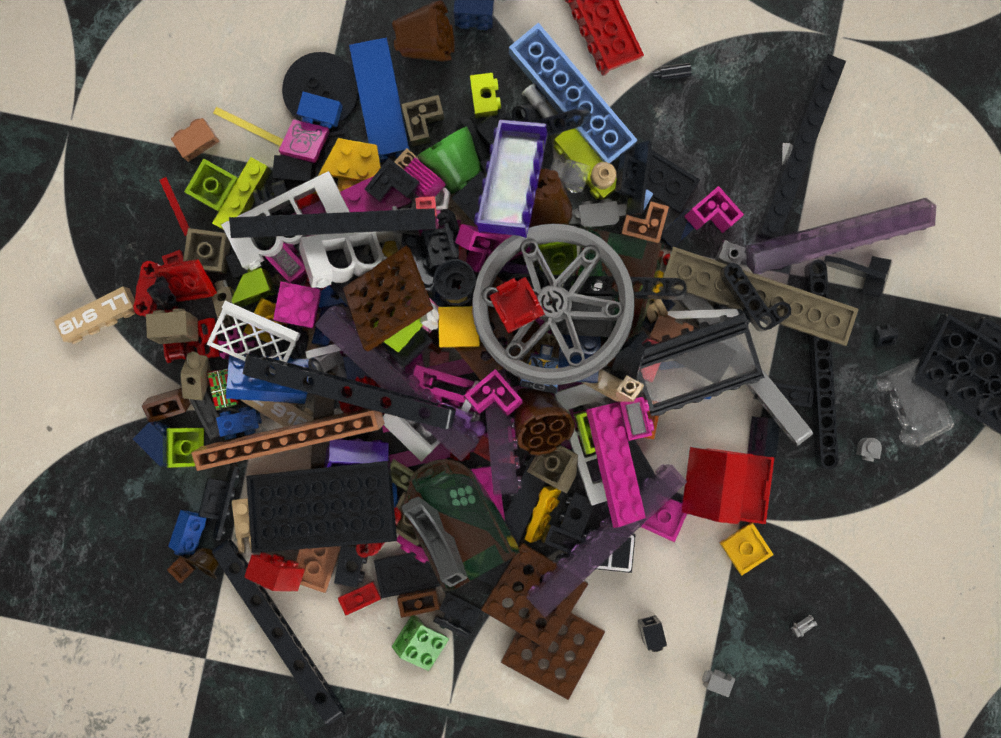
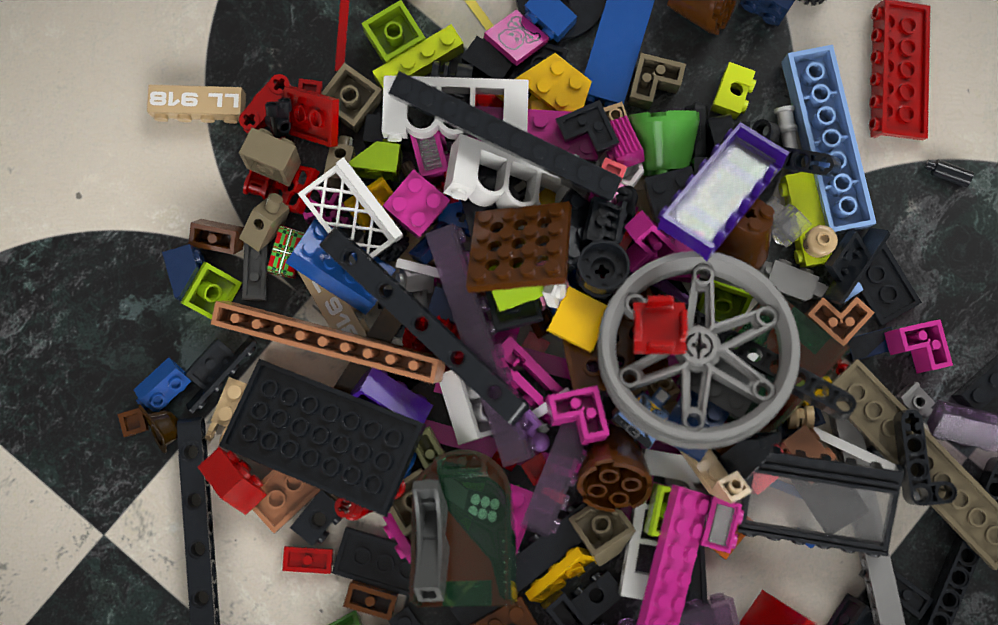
camera: 25 degrees right, 5 degrees down
blue brick [216,407,262,440] -> none

